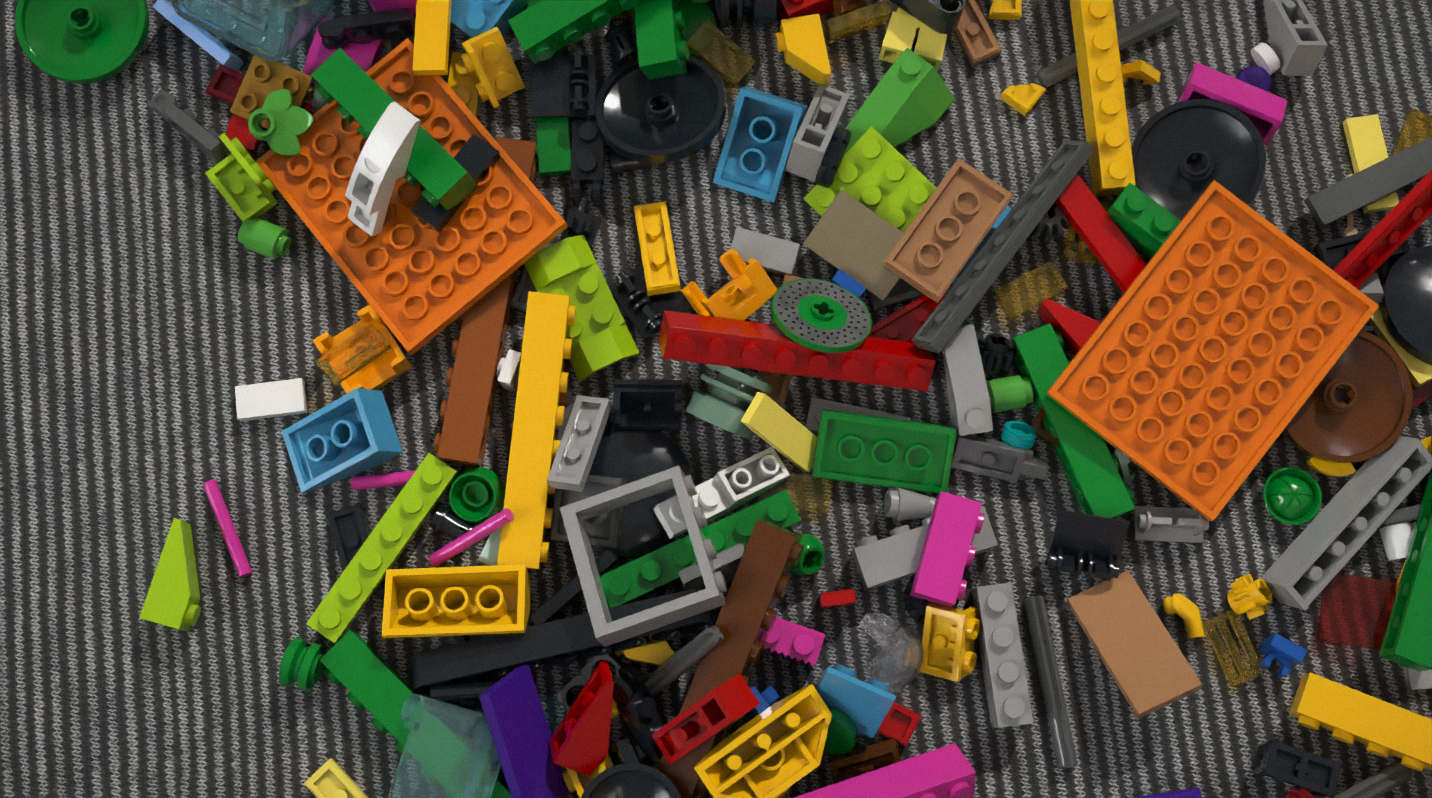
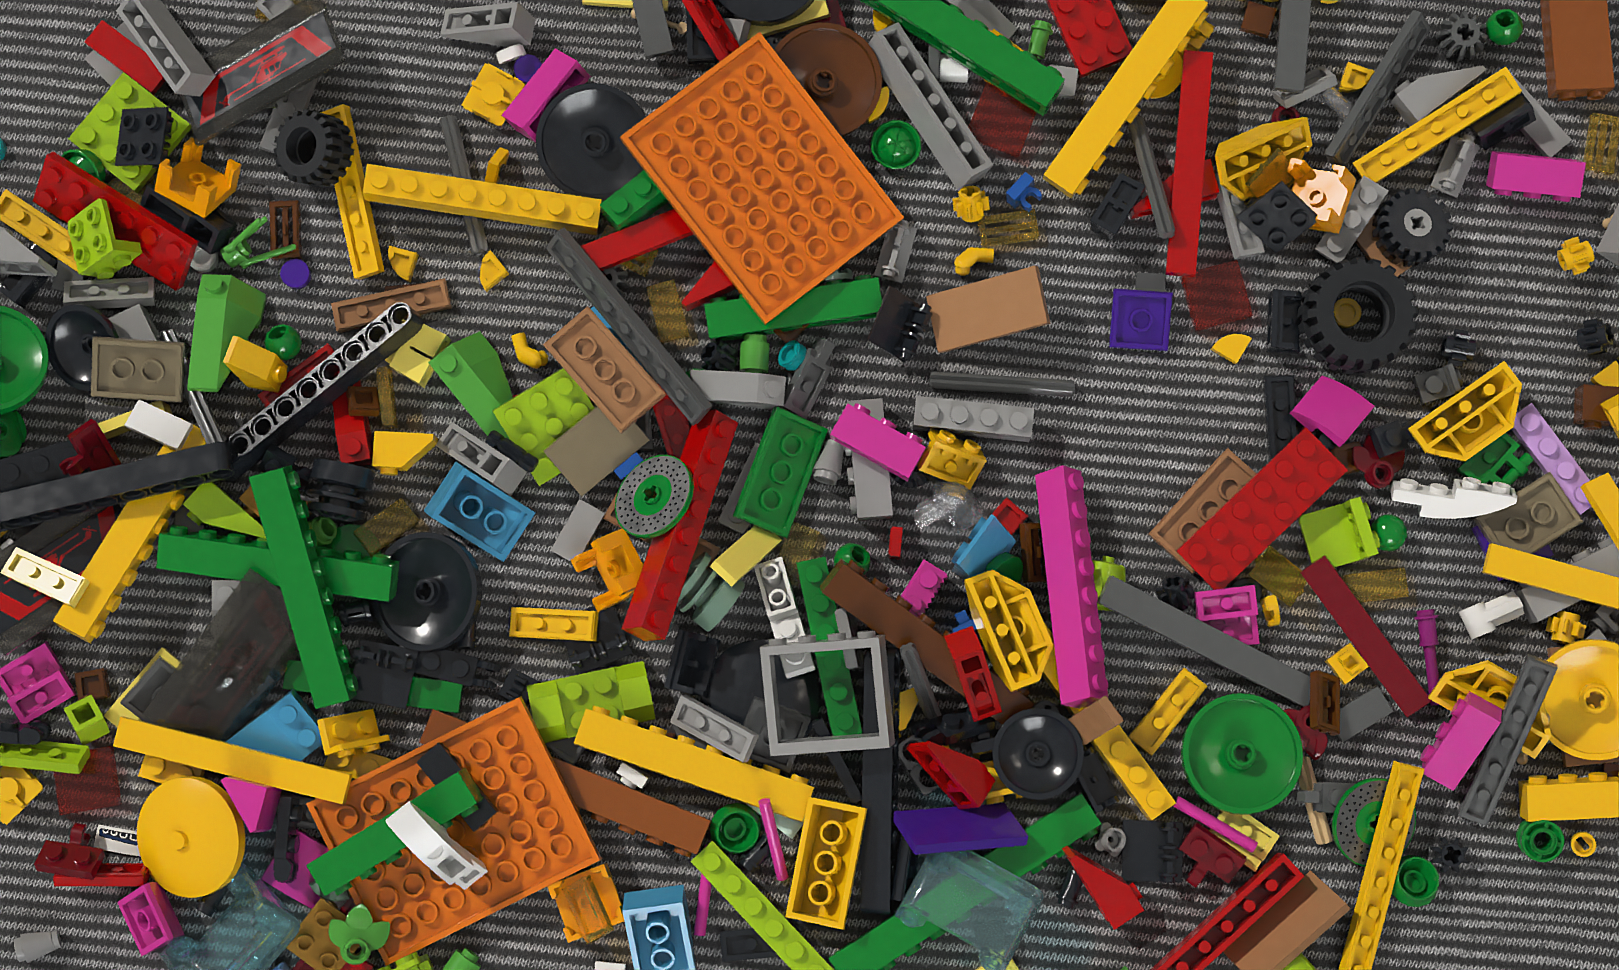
camera: 70 degrees left, 5 degrees up
none -> yellow piece [461,63,525,127]
none -> yellow arm [511,332,548,369]

